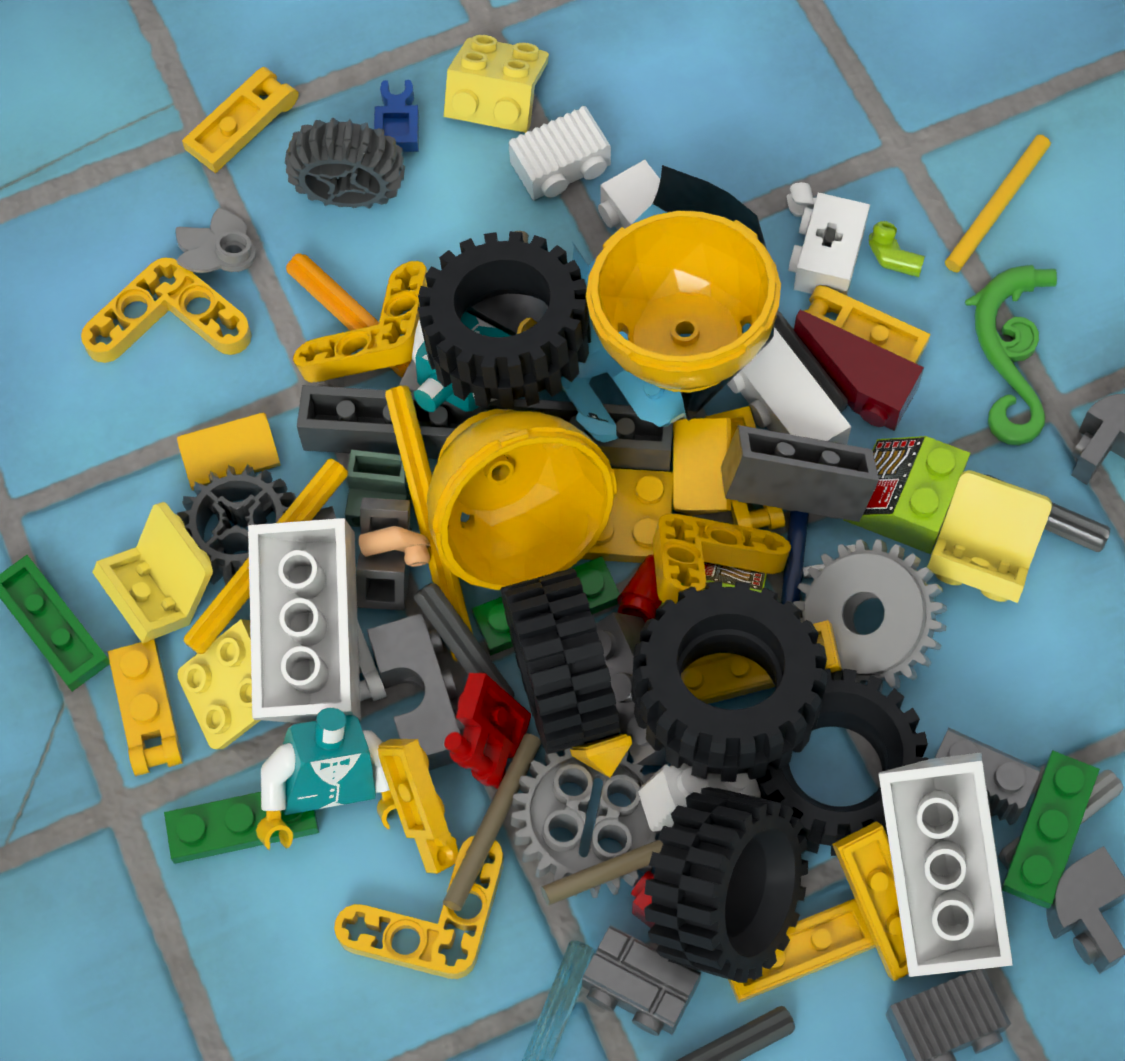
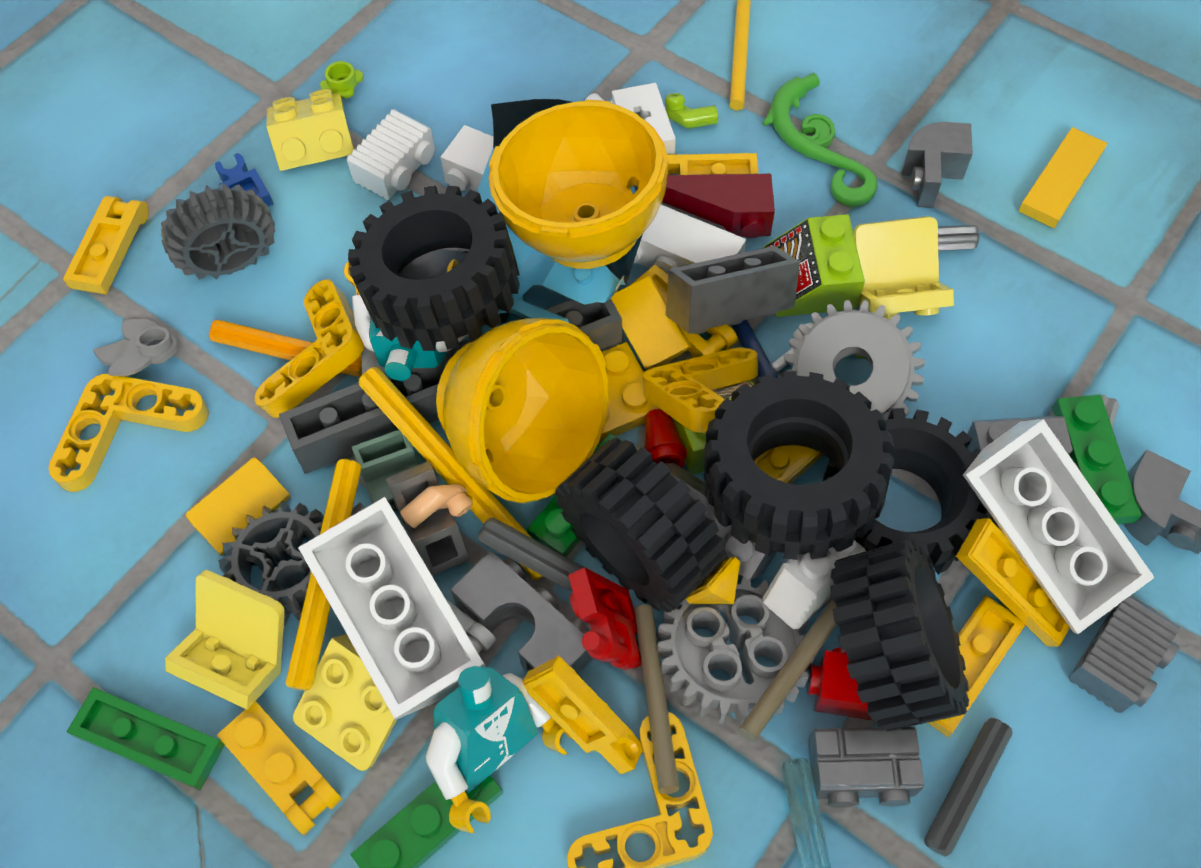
camera: 30 degrees left, 5 degrees down
none -> lime plate [320,61,364,98]

